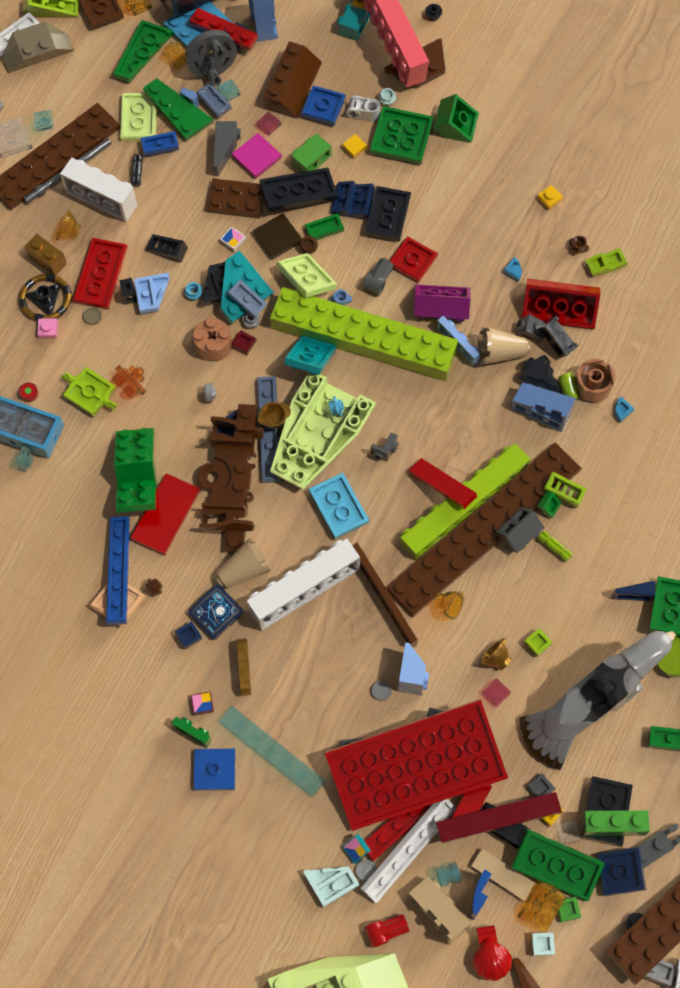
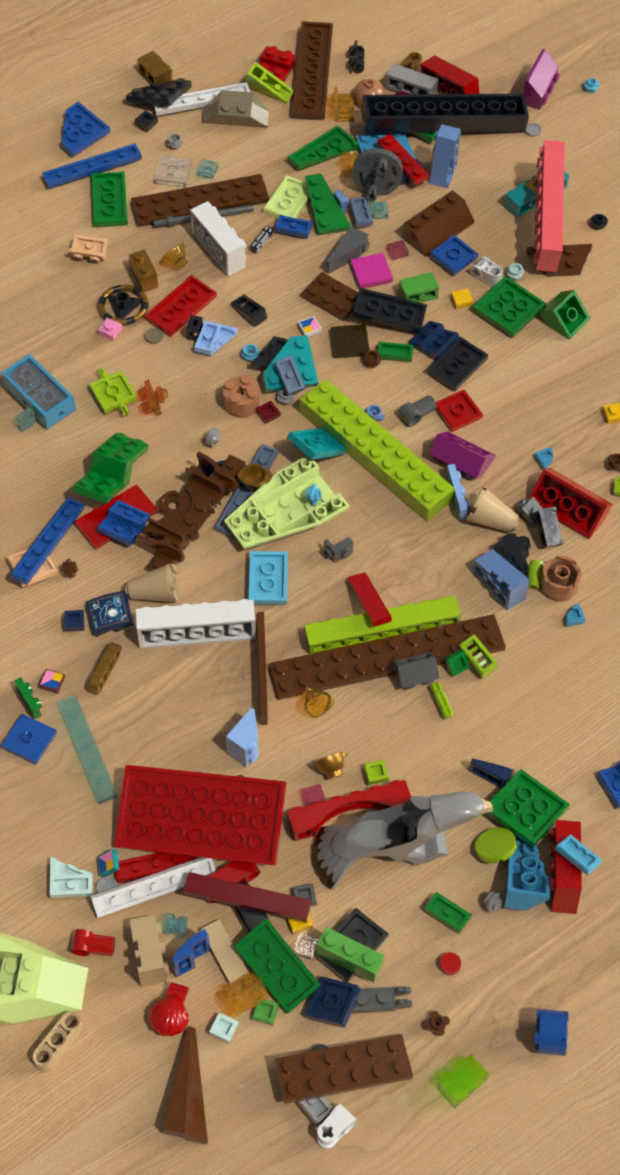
camera: 25 degrees right, 10 degrees down
red tile [19,382,39,402] -> none
yellowish green tile [277,253,337,298] -> none
light grey piece [372,681,392,701] -> none
none -> blue slope [98,500,150,546]
none -> red arch [287,780,411,842]

